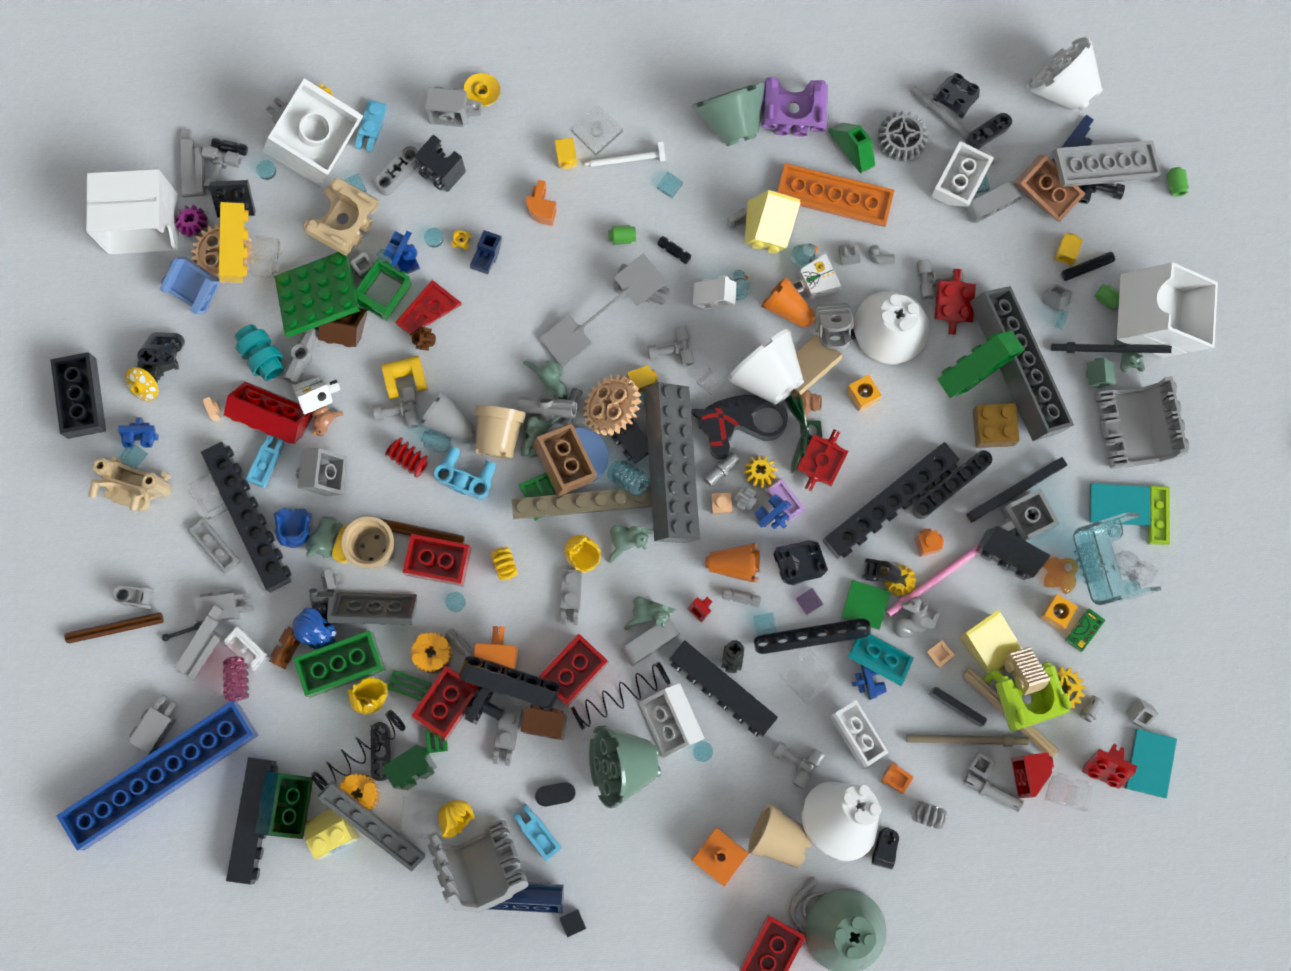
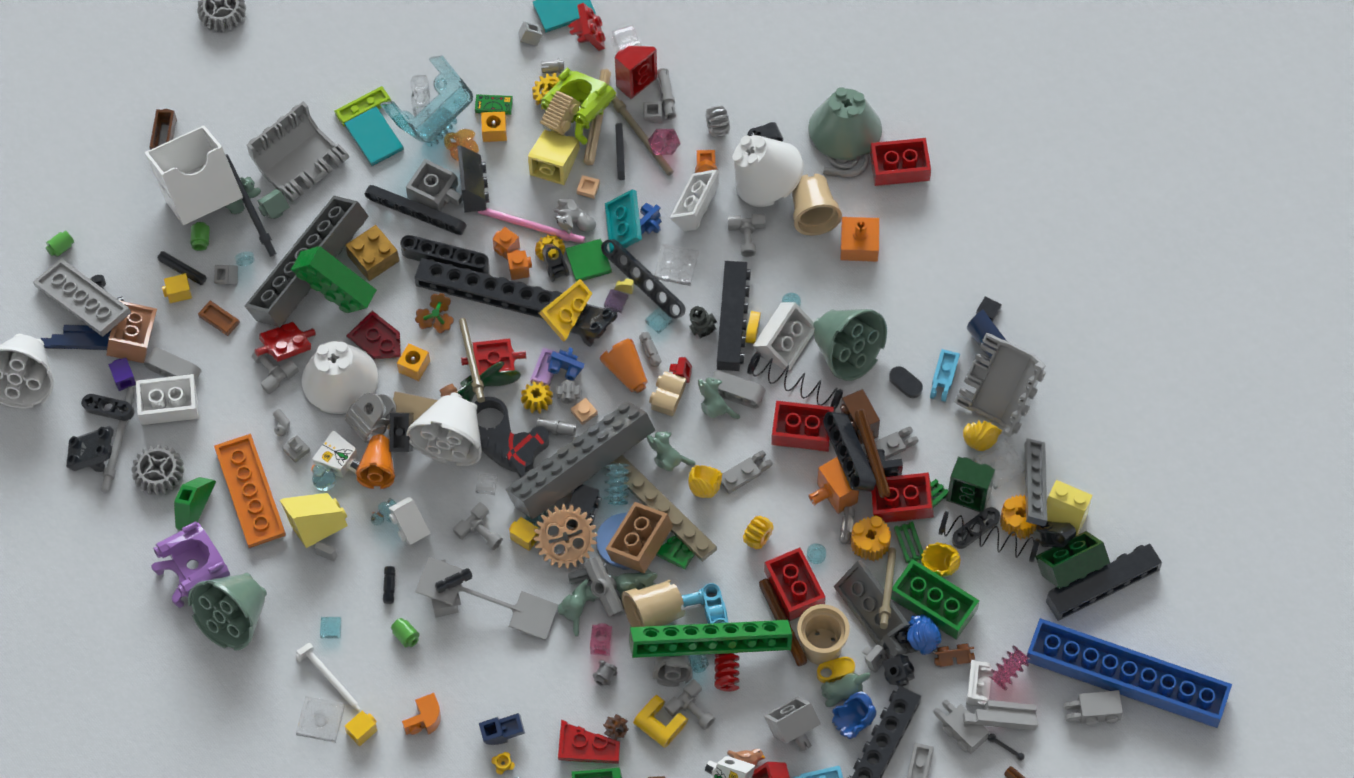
camera: 125 degrees left, 15 degrees down
none -> dark purple brick [108,358,136,391]
none -> reddish brown window [149,109,177,150]
none -> dark orange tile [198,300,240,336]
none -> dark red tile [346,310,401,359]
none -> black brick [389,412,414,452]
none -> dark orange plant [415,293,454,333]
none -> black axle [435,568,473,593]
none -> dark tan bar [459,318,485,403]
none -> orange brick [507,250,532,280]
none -> yellow wing [539,279,592,342]
none -> clear pink brick [590,623,613,656]
none -> flat silver brick [592,660,618,686]
none -> light yellow tile [614,279,634,294]
none -> green brick [629,620,792,658]
none -> clear pink brick [648,129,681,155]
none -> tan brick [649,371,686,417]
none -> yellow beam [745,311,761,344]
none -> reddish brown axle [855,409,890,498]
none -> dark tan bar [879,547,896,629]
none -> black brick [882,654,915,687]
none -> black piece [1036,521,1076,548]

